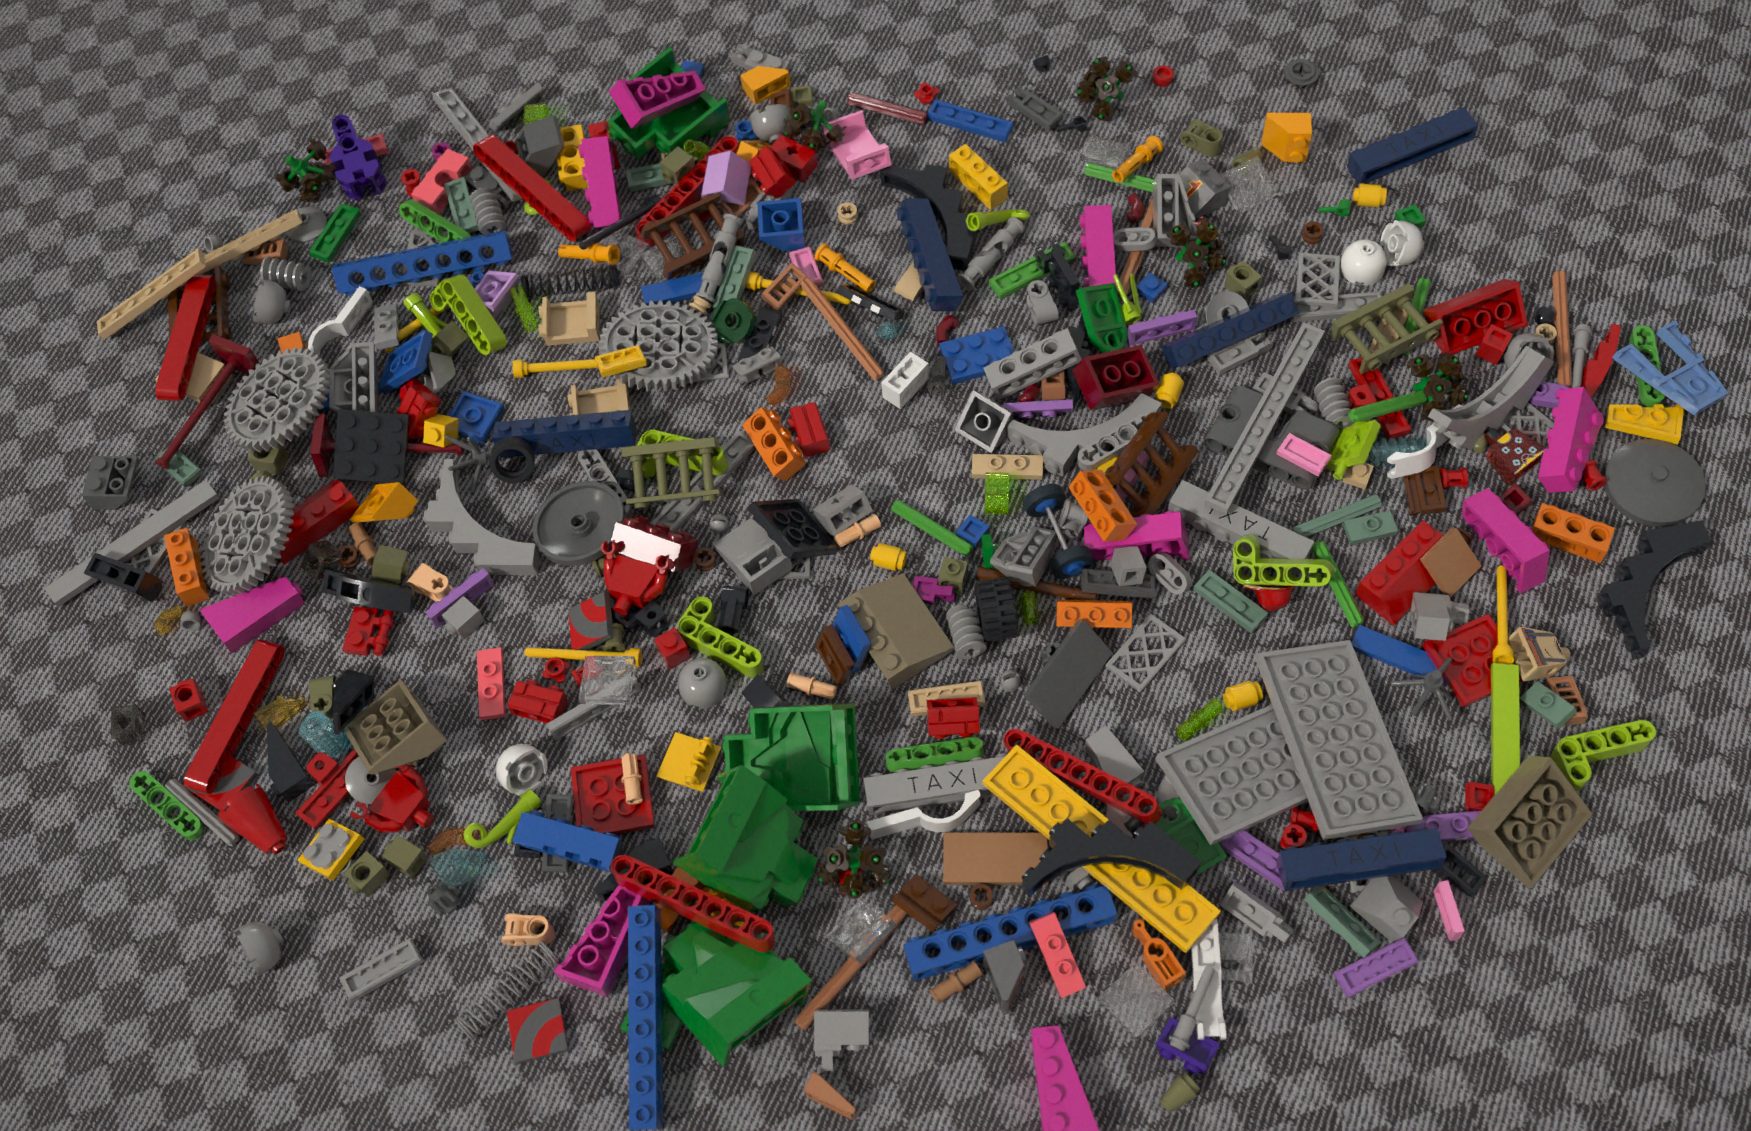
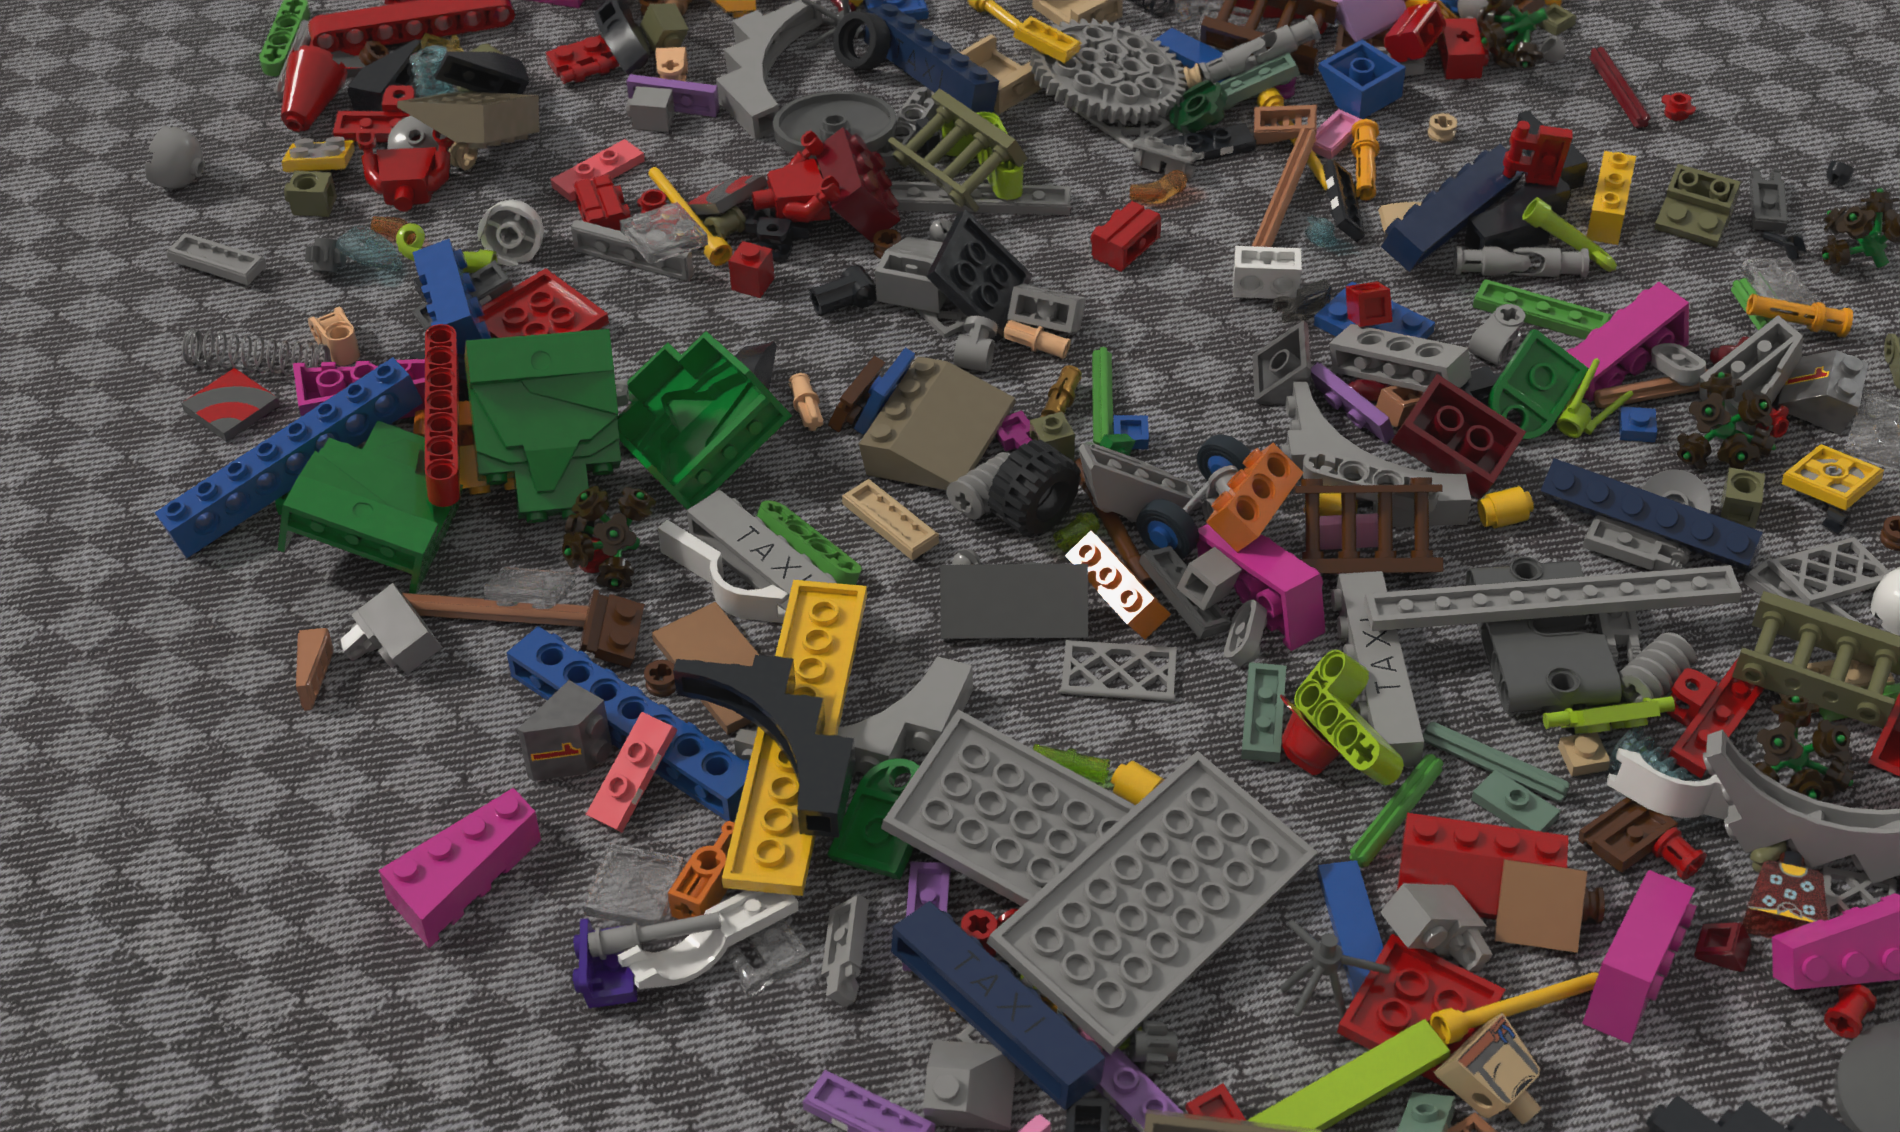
camera: 50 degrees right, 15 degrees down
olive brick [382,835,428,879] -> none
light nougat axle [621,753,642,805] -> none
yellow hinge [656,732,722,792] -> none
lime beam [677,596,764,678] -> none
light grey cylinder [678,658,728,709] -> none
orange brick [742,407,806,481] -> none
bright pink panel [822,110,892,180] -> none
yellow brick [870,543,907,571] -> none
red brick [926,697,979,739] -> none
blue tile [927,99,1014,143] -> none
medium nougat pin [929,961,983,1005] -> none
dark red arm [936,315,959,346] -> none
tan plate [972,454,1043,480] -> none
clear neon green beam [984,472,1010,515] -> none
red beam [1003,729,1162,824] -> none
black plate [1035,241,1079,311] -> none
medium lavender plate [1127,310,1197,346] -> none
olive cone [1159,1073,1200,1114] -> none
bright pink tile [1277,433,1332,477] -> none
sand green plate [1304,886,1381,958] -> none
bright green axle [1348,391,1427,423] -> none
orange brick [1531,503,1615,563] -> none
none -> reddish brown bush [359,40,389,66]
none -> light grey piece [954,316,998,373]
none -> pearl gold pin [1041,365,1082,417]
none -> red brick [1345,281,1393,327]
none -> red plate [1503,121,1573,186]
none -> olive brick [1655,164,1741,248]
none -> yellow piece [1782,444,1884,511]

